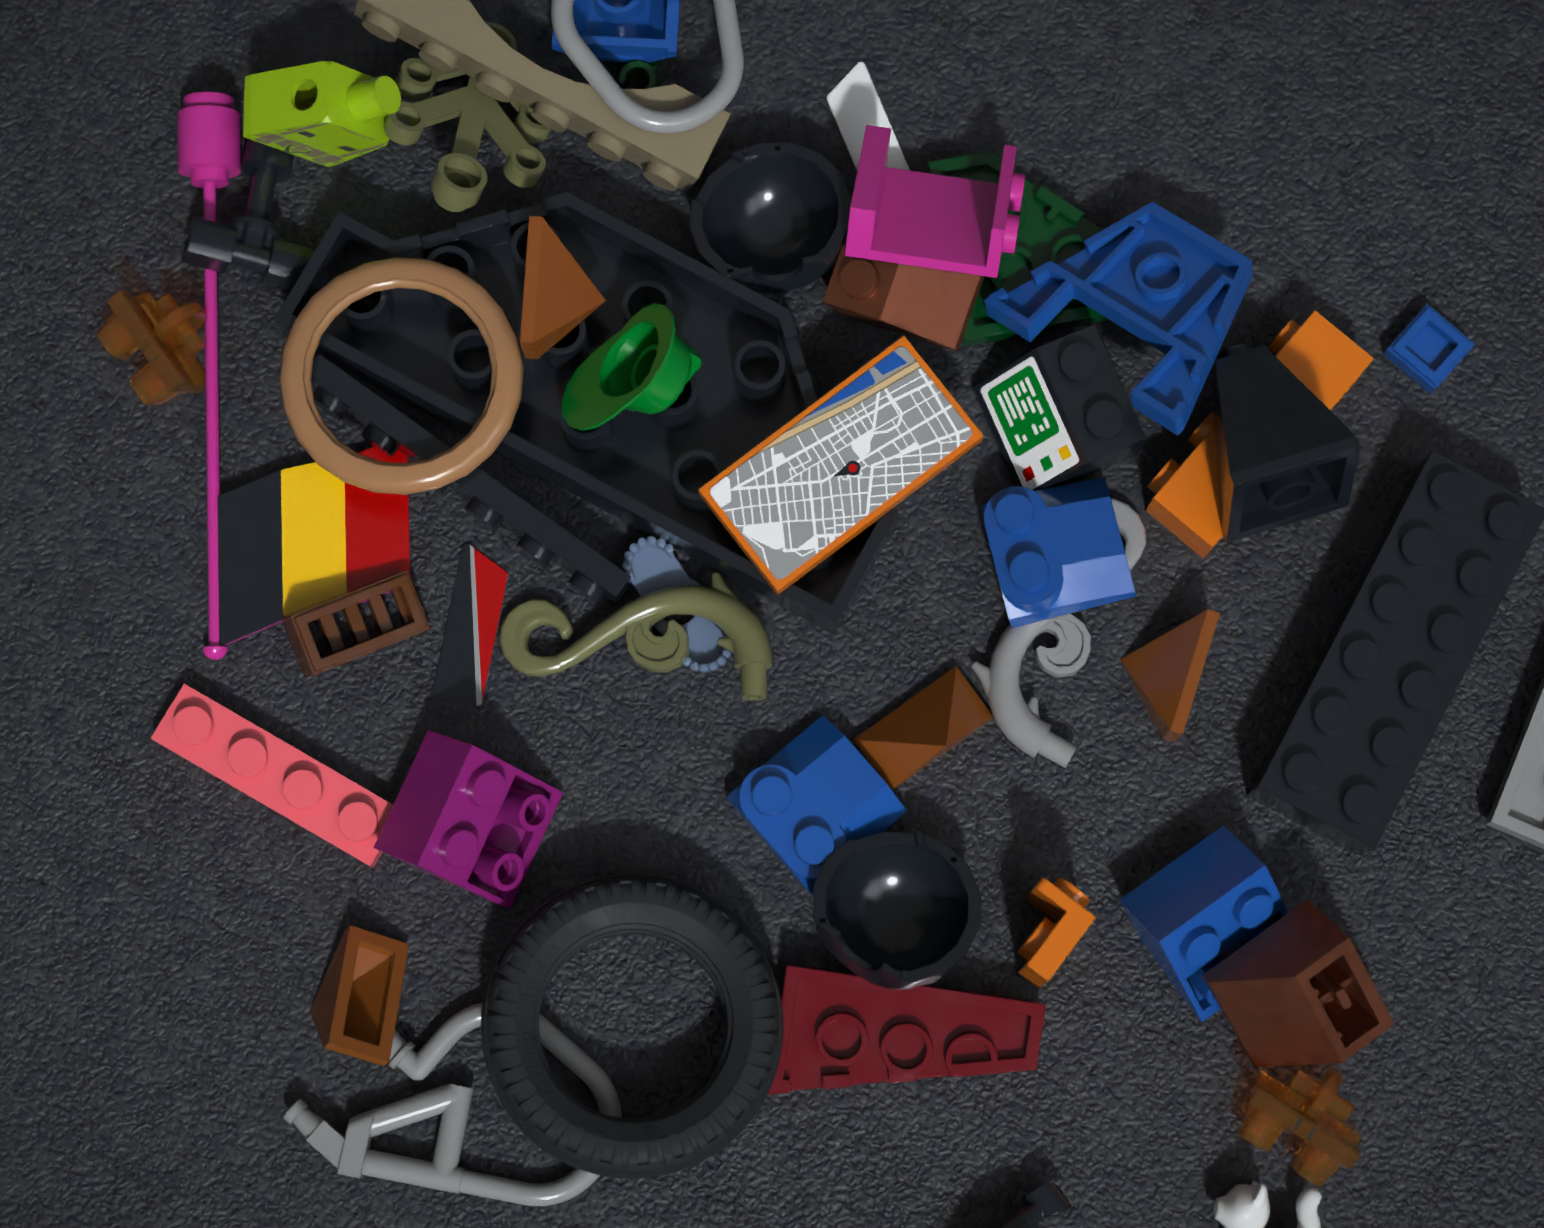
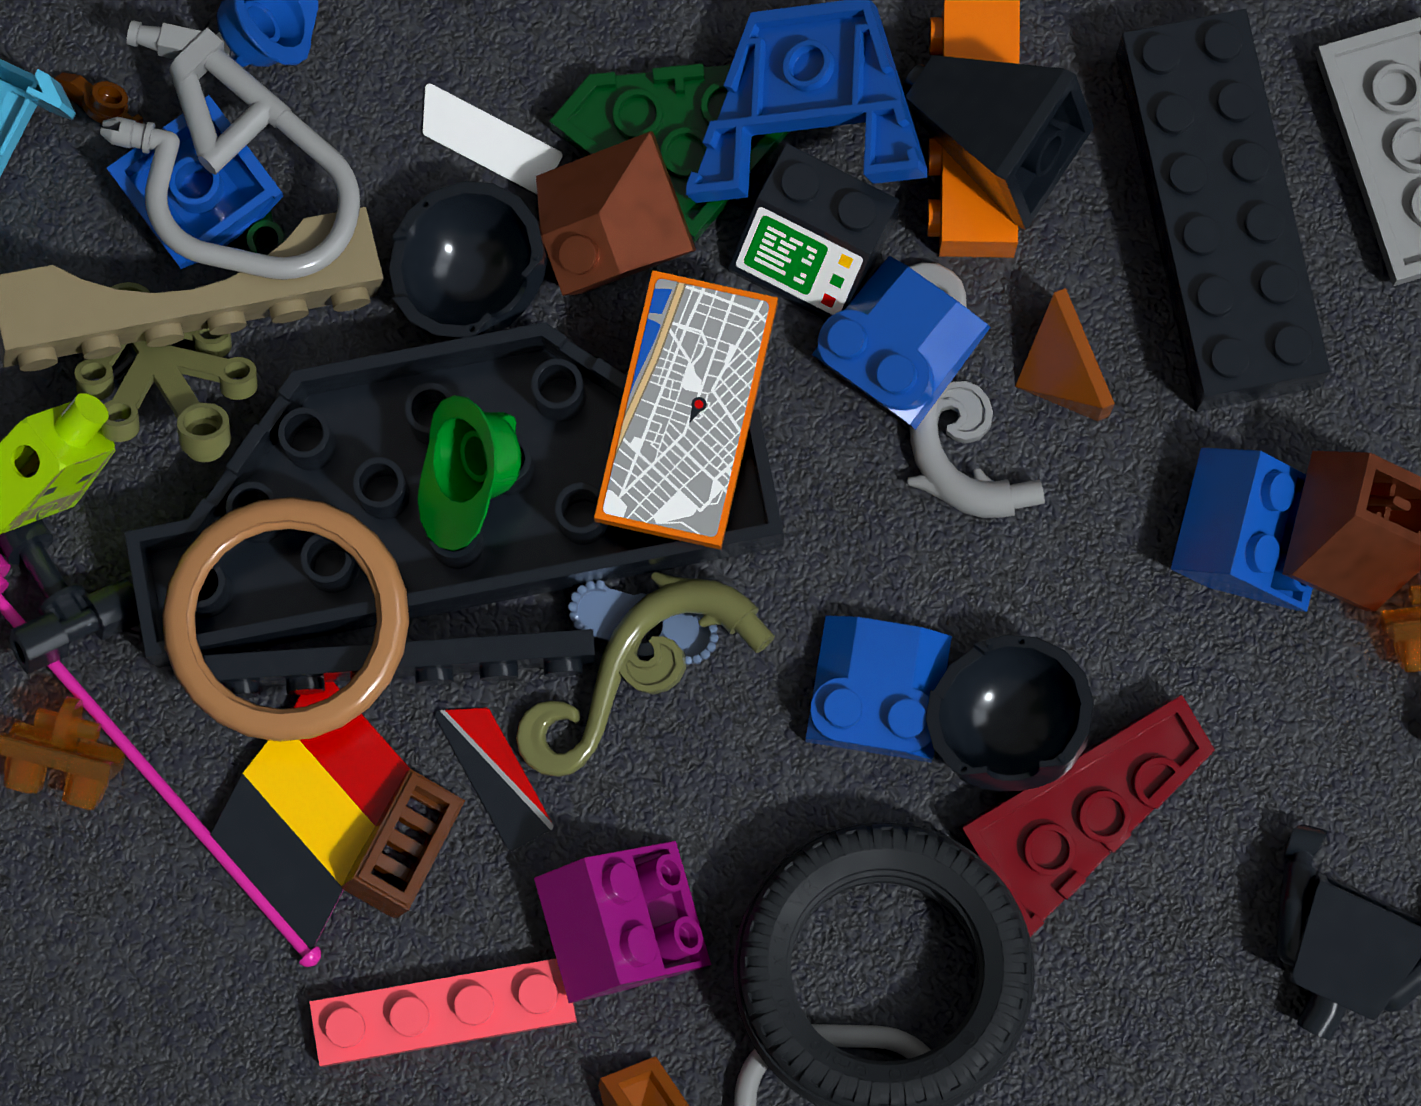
camera: 35 degrees left, 0 degrees up
dark orange slope [520,216,606,359] -> none
dark pink panel [845,125,1026,278] -> none
dark orange slope [853,666,994,791] -> none
orange bracket [1017,877,1096,989] -> none

